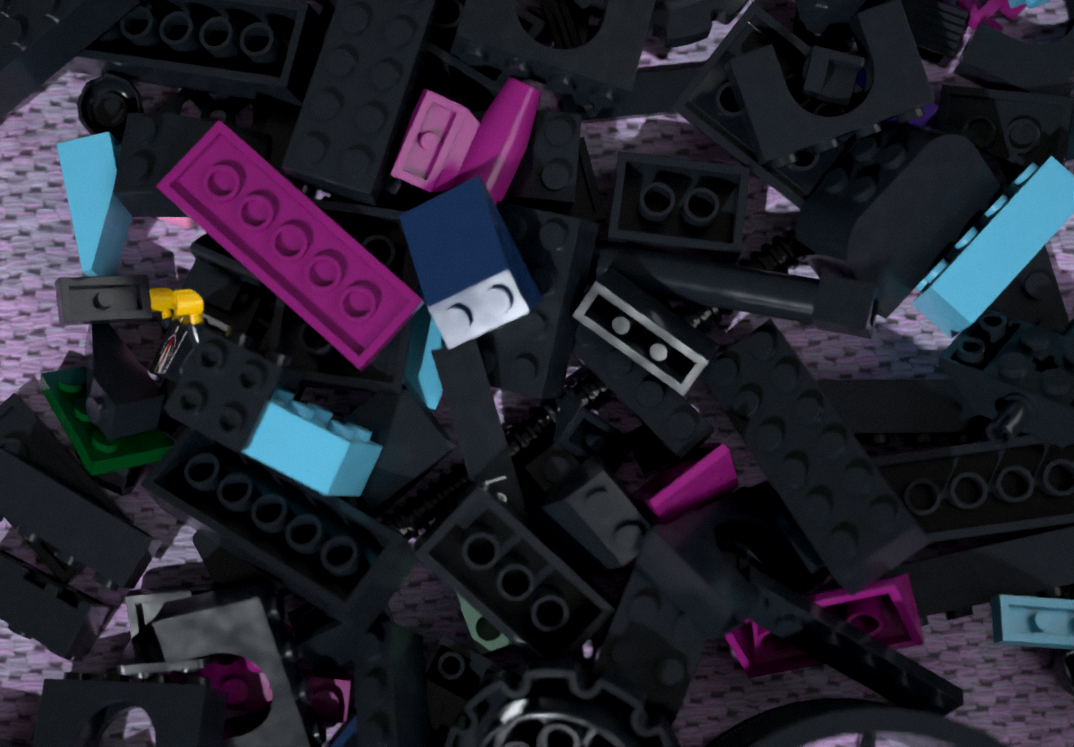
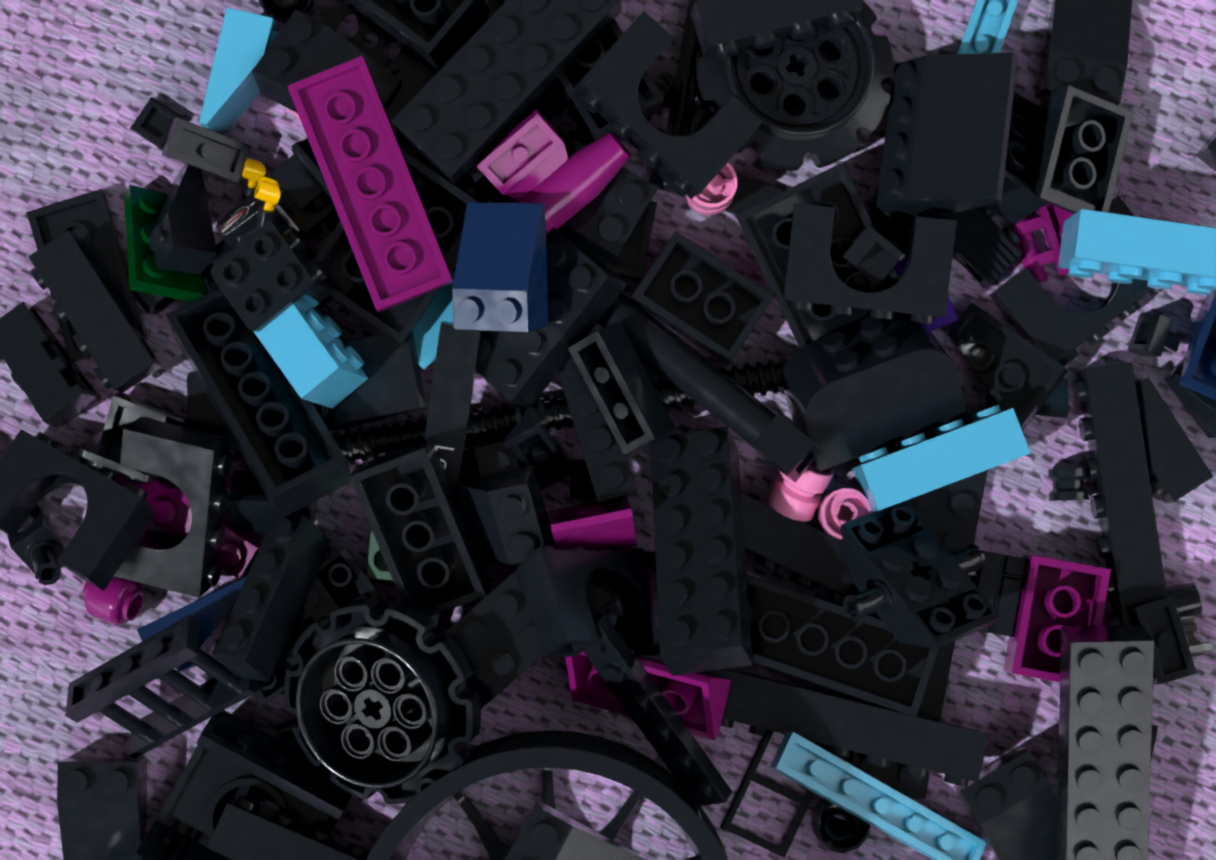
camera: 25 degrees right, 5 degrees up
none -> black tile [130,97,186,151]
none -> bright pink wheel [685,163,737,216]
none -> black window [720,731,832,858]
none -> bright pink wheel [766,462,835,522]
none -> bright pink wheel [816,488,872,540]

